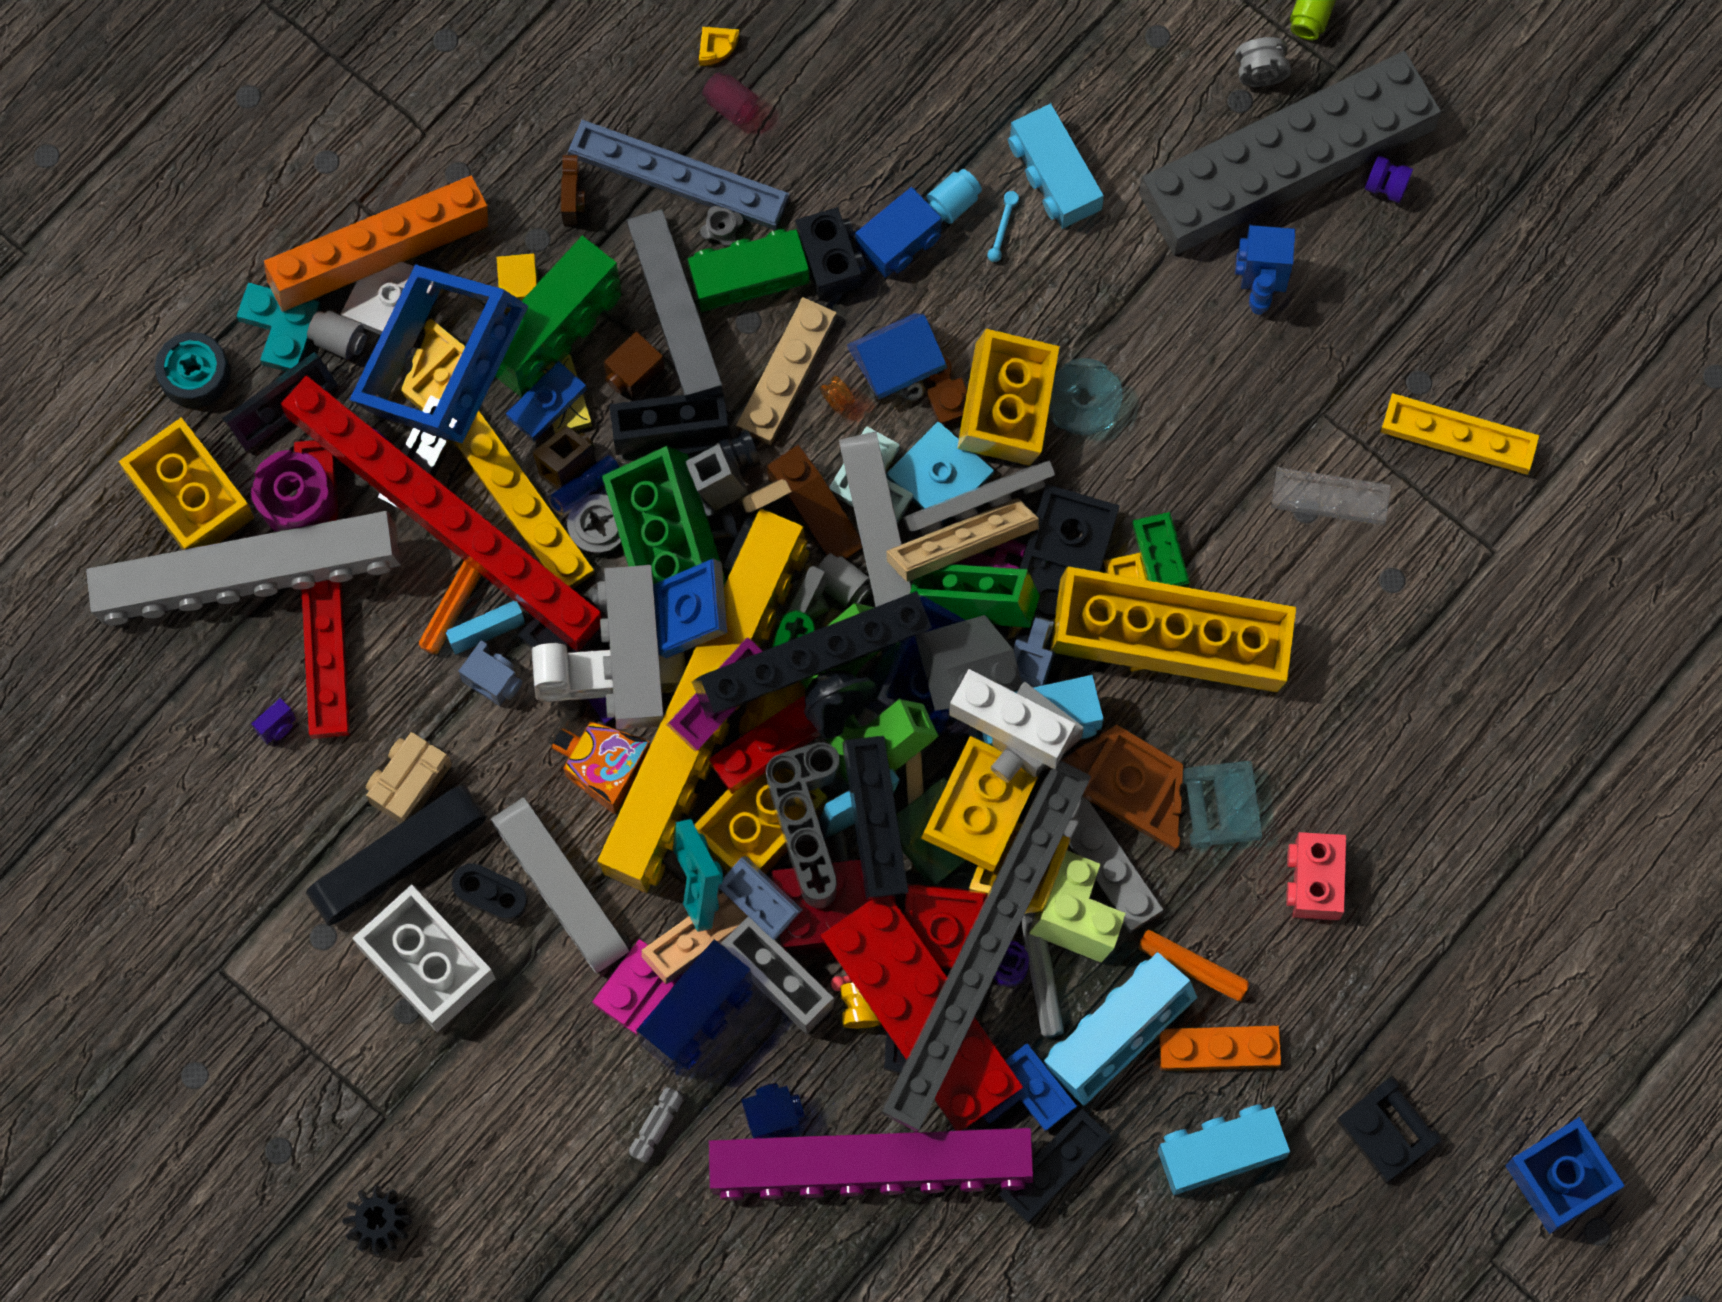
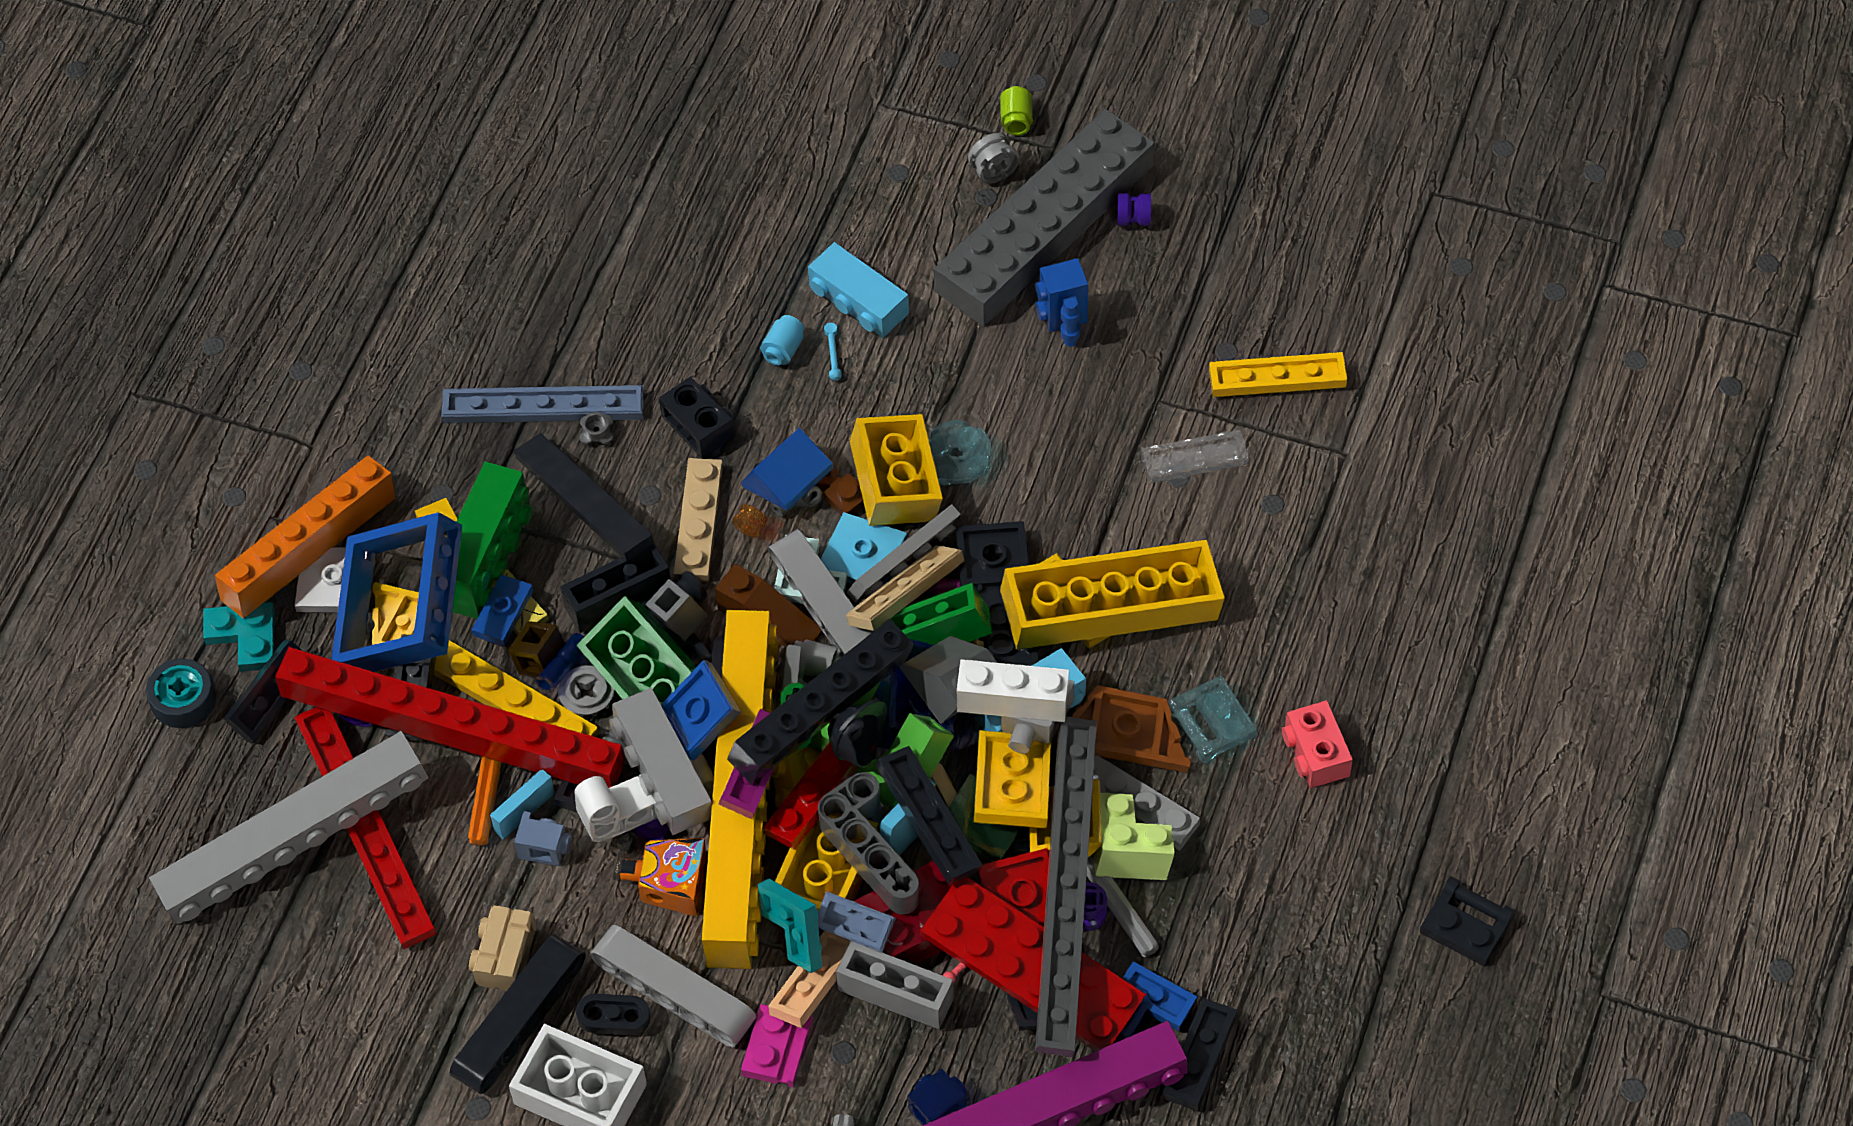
camera: 20 degrees left, 15 degrees down
yellow brick [118,417,254,550] -> none
magenta brick [251,450,337,532] -> none
dark purple plate [251,698,296,744] -> none
light grey brick [307,311,367,359] -> none
reddish brown plate [561,155,586,226] -> none
reddish brown brick [604,331,665,399] -> none
clear blue brick [636,939,754,1075] -> none
green brick [688,229,809,312] -> none
yellow tile [699,27,740,66] -> none
clear pink brick [702,72,758,125] -> none
tan tile [738,479,791,514] -> none
yellow wheel [840,982,881,1028] -> none
blue brick [855,187,942,278] -> none
sand blue plate [1013,617,1055,687] -> none
medium azure brick [1044,952,1197,1106] -> none
green plate [1132,512,1190,587] -> none
orange axle [1139,930,1249,1001] -> none
medium azure brick [1157,1104,1290,1196] -> none
orange plate [1159,1026,1281,1071] -> none
blue brick [1505,1117,1625,1235] -> none

